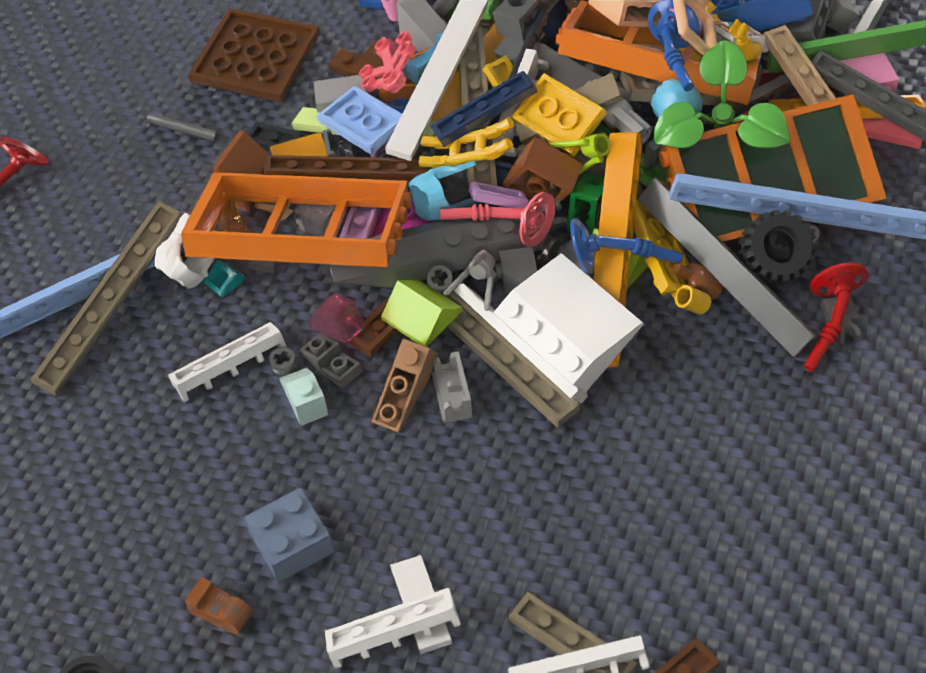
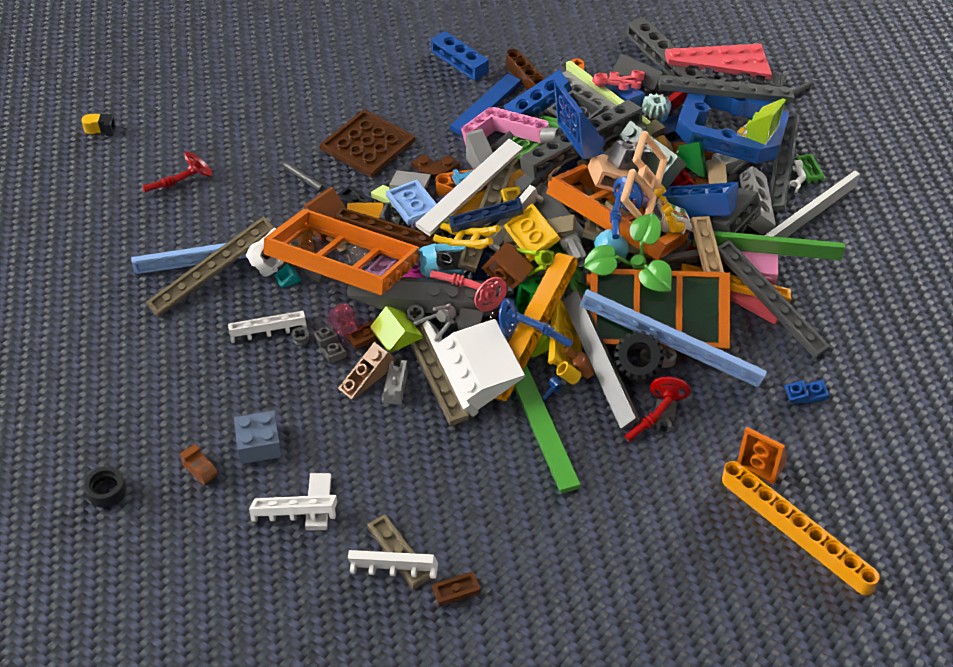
camera: 15 degrees right, 5 degrees down
light aqua slope [279,368,328,426] -> none
coral plant [359,30,416,93] -> none
lavender tile [469,181,529,208] -> none
none -> bright green tile [514,364,580,494]
none -> blue hand [541,376,562,402]

